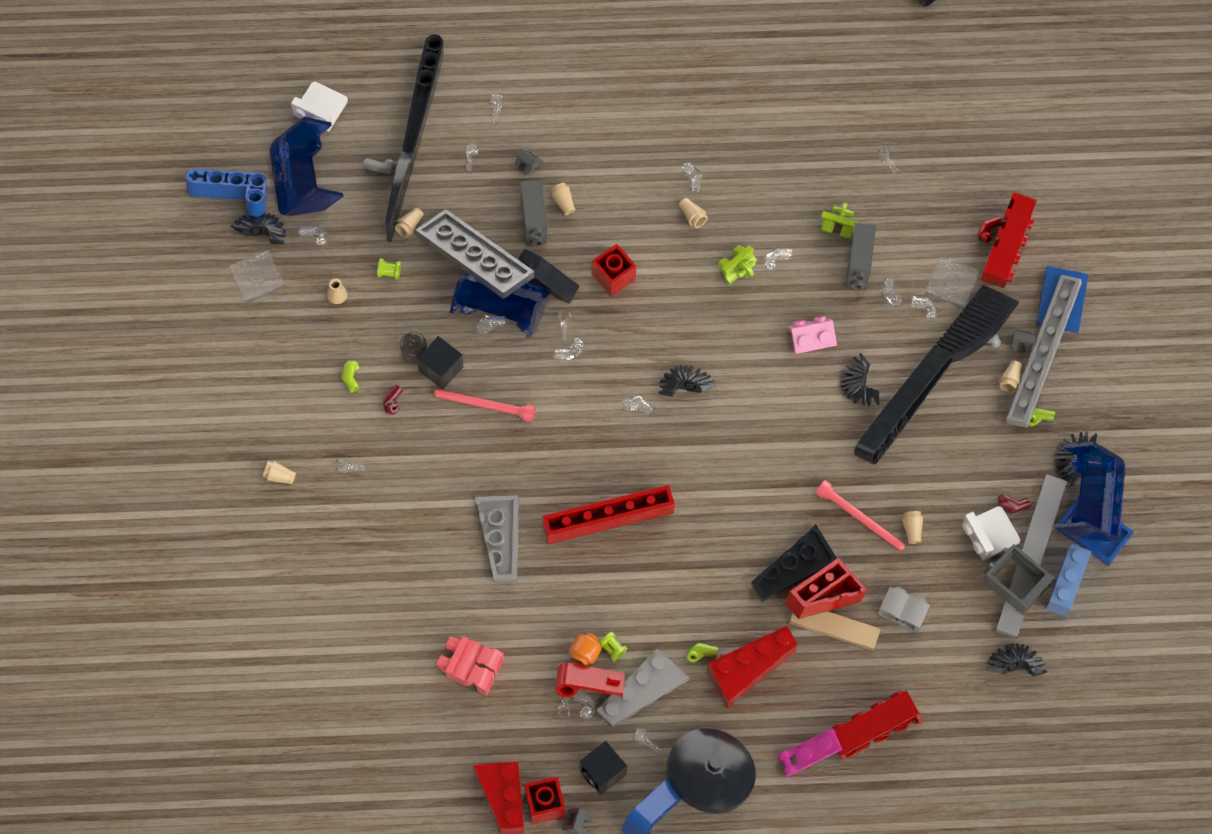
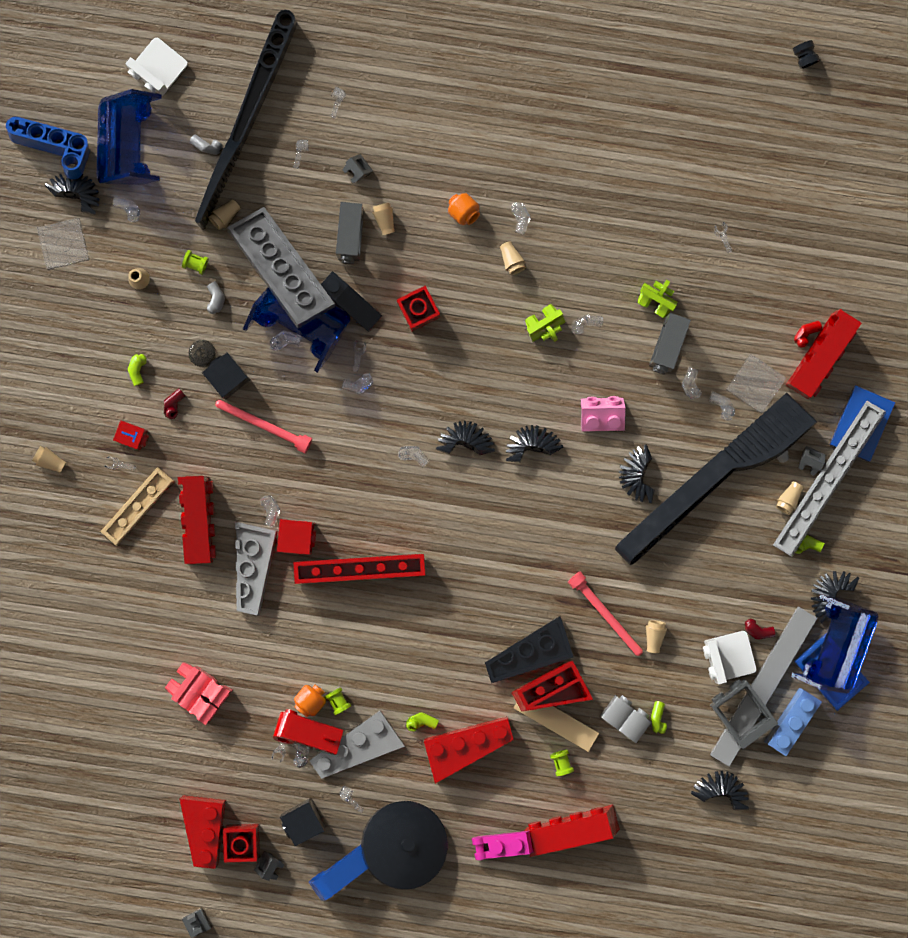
camera: 10 degrees right, 20 degrees up
none -> tan tile [100,467,174,546]
none -> red brick [113,420,149,450]
none -> red wedge [177,476,216,564]
none -> light grey arm [207,281,225,314]
none -> clear arm [260,496,280,528]
none -> red head [277,519,316,555]
none -> orange head [448,193,480,225]
none -> black hair [506,425,564,463]
none -> lime bush [550,750,574,776]
none -> lime arm [651,701,667,734]

